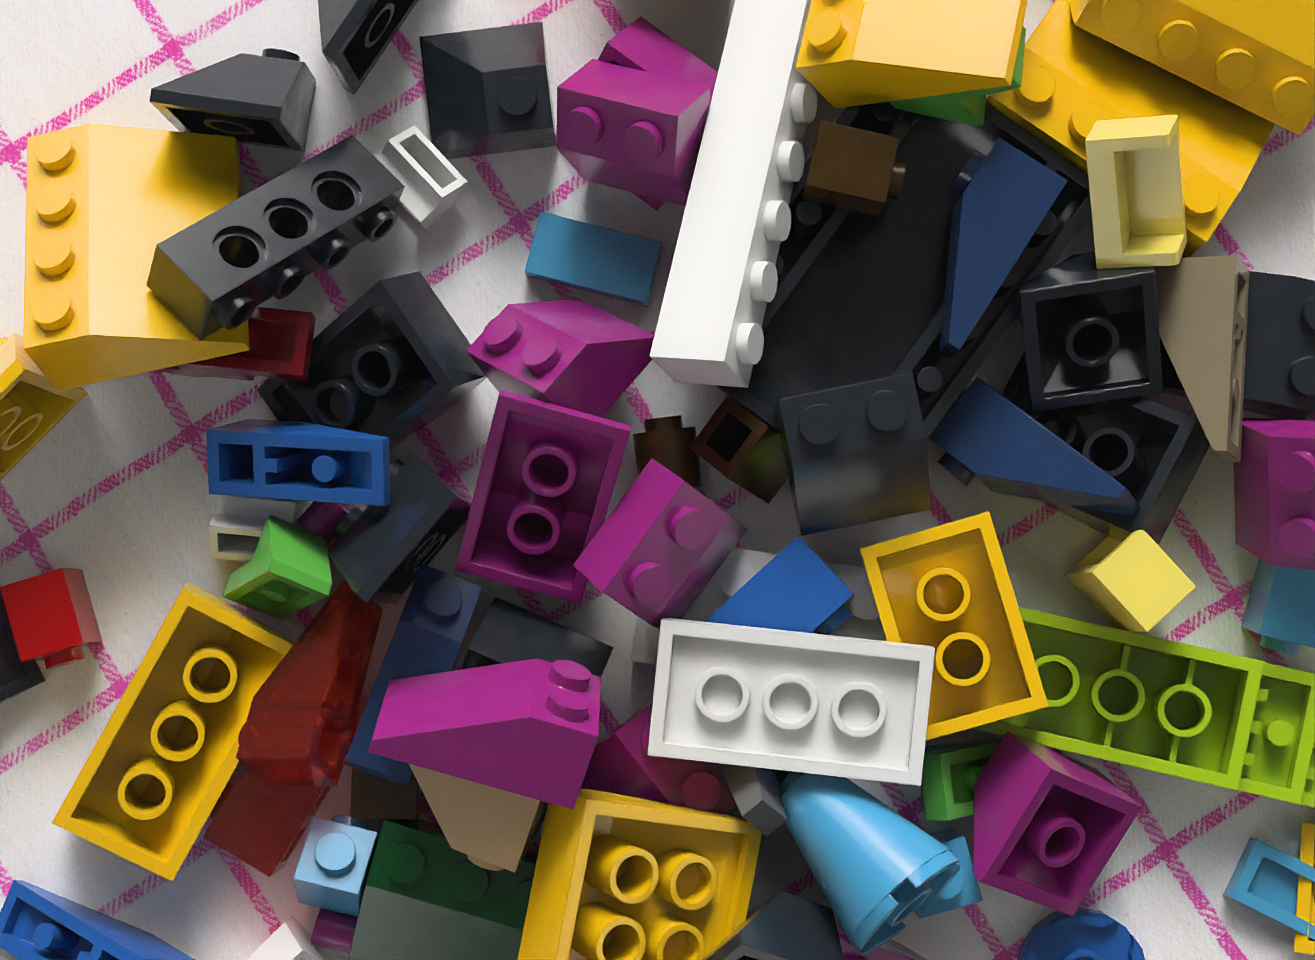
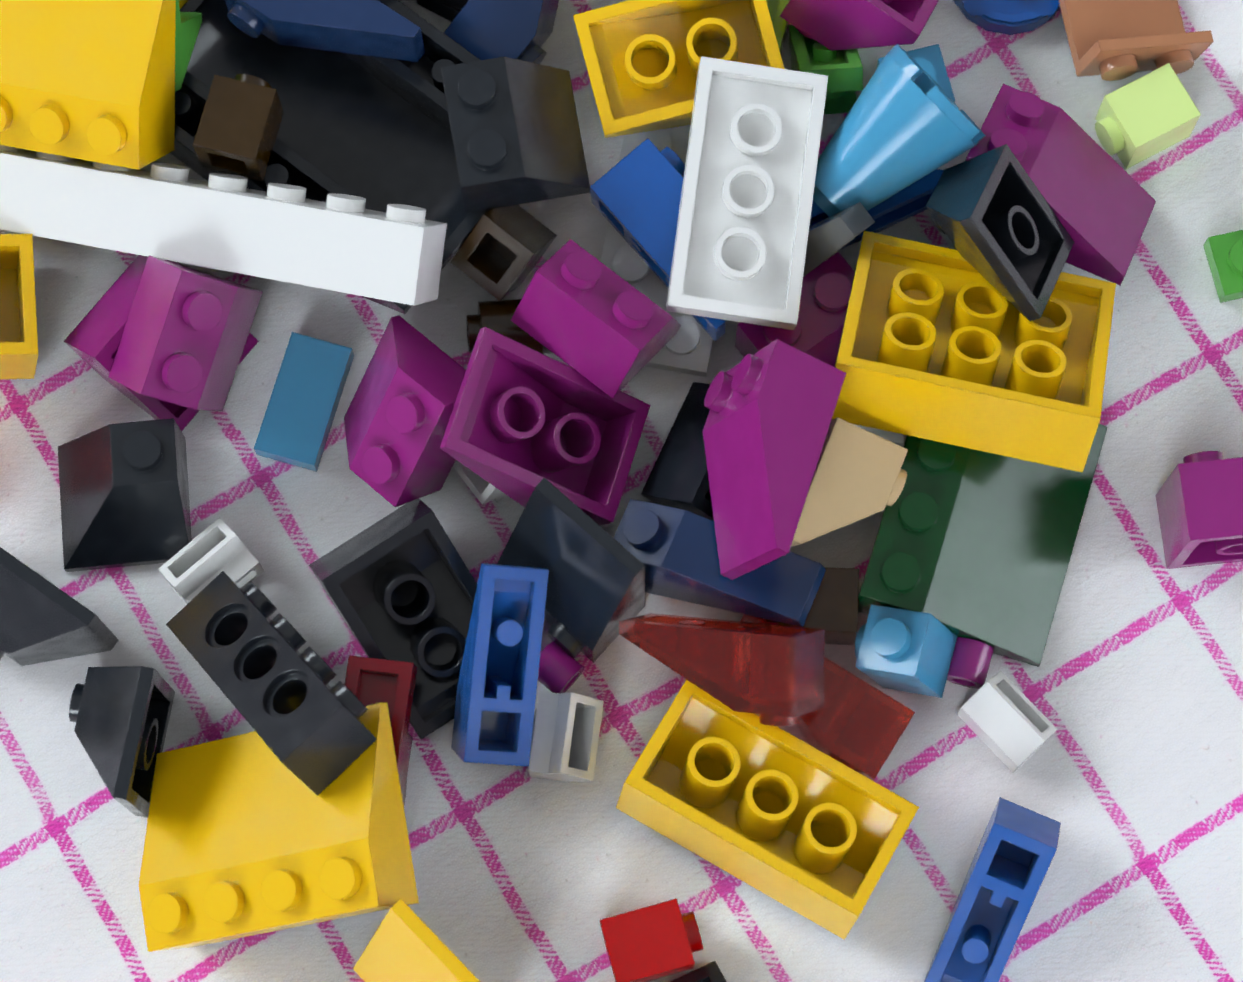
camera: 90 degrees left, 10 degrees down
bright green slope [222,515,332,620] -> none

